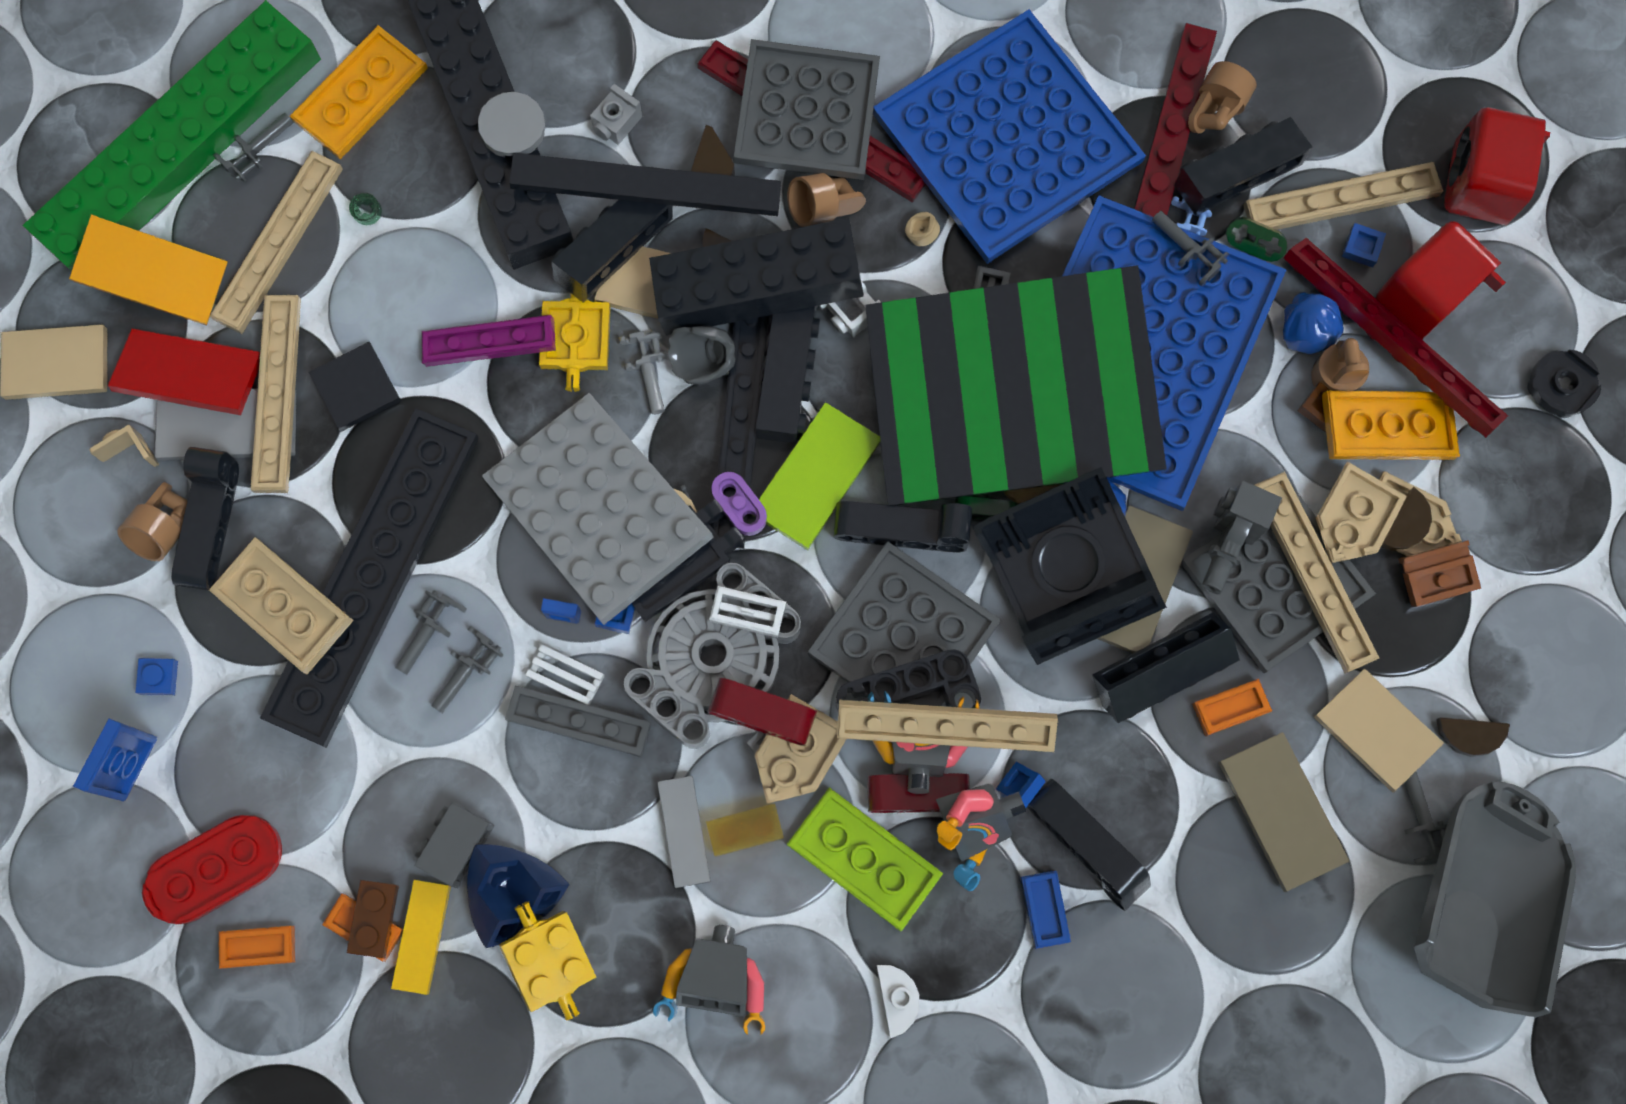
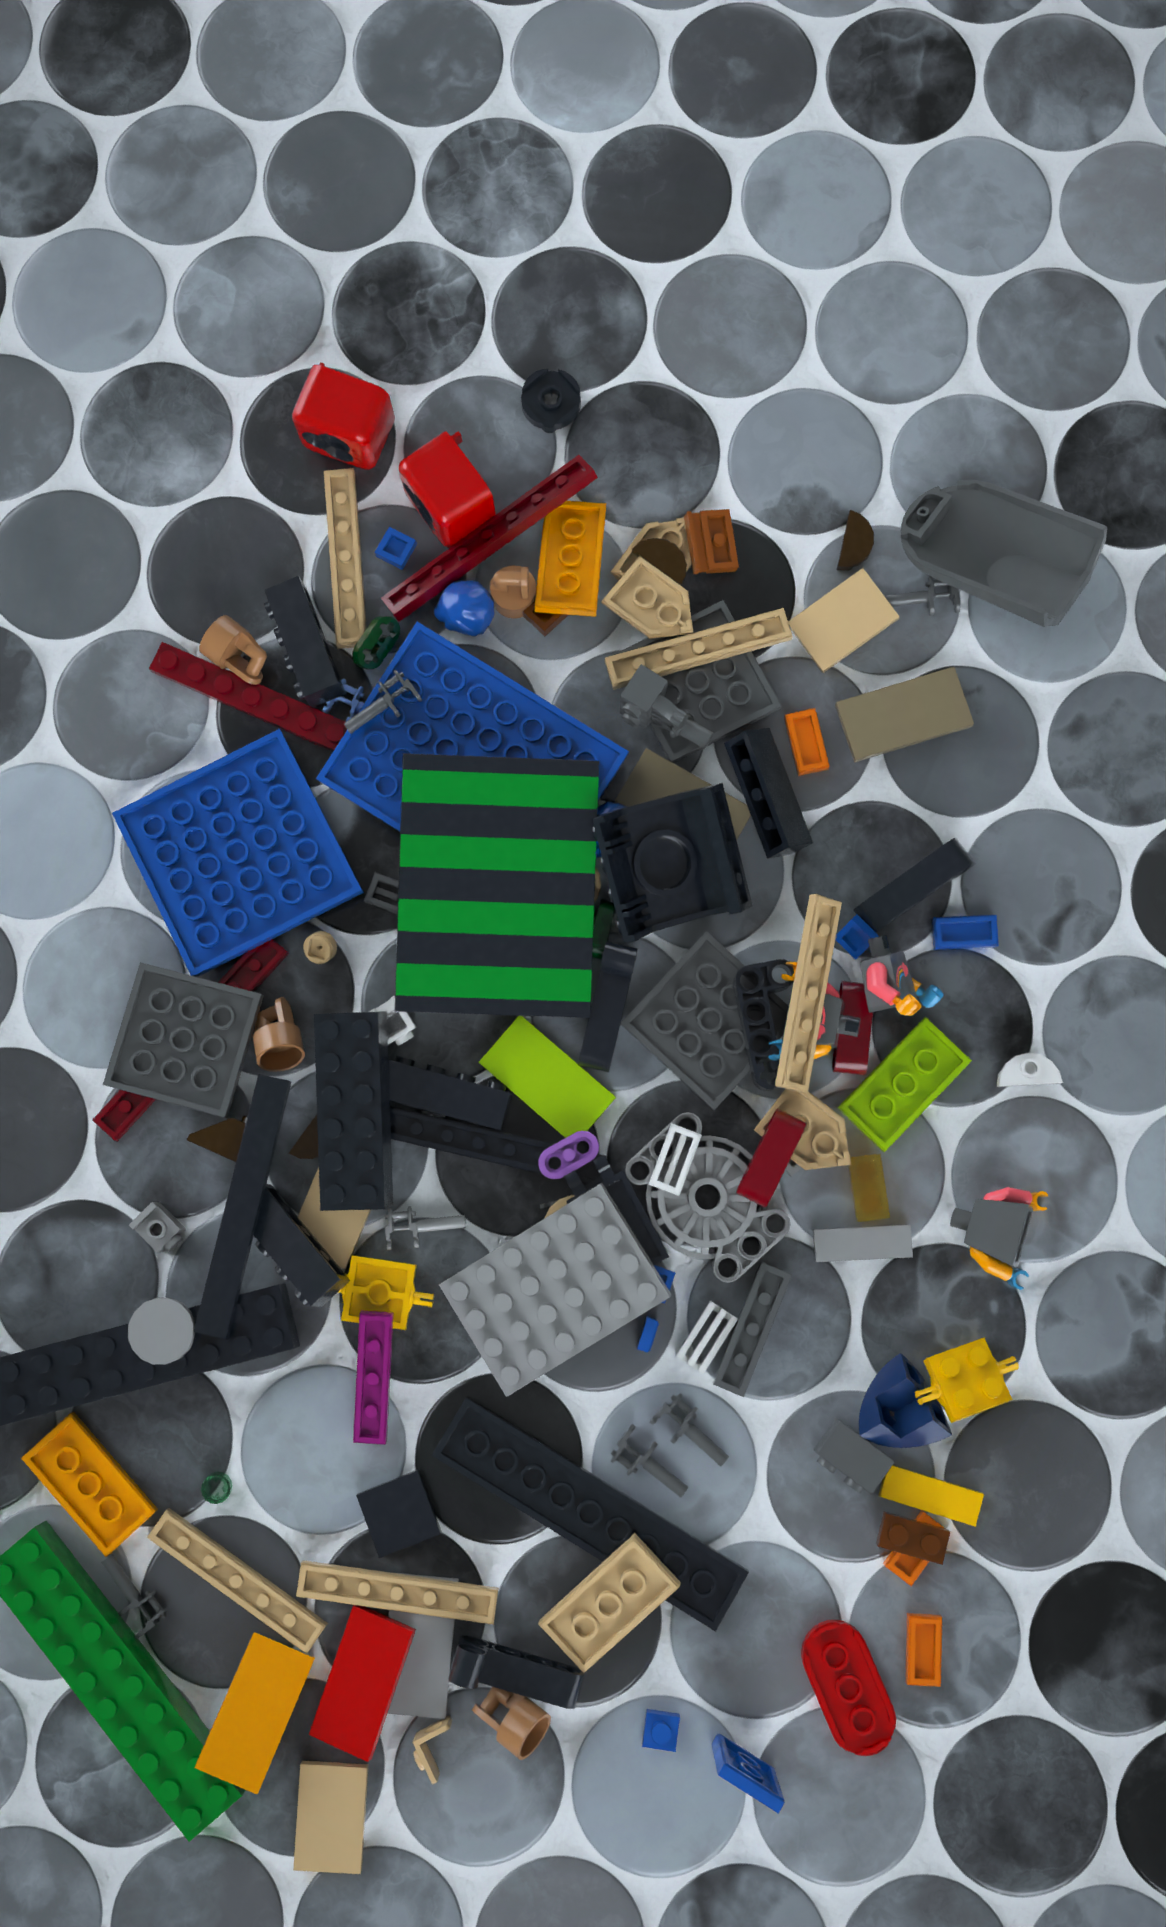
camera: 75 degrees left, 5 degrees up
dark grey hair [668,325,736,385] -> none

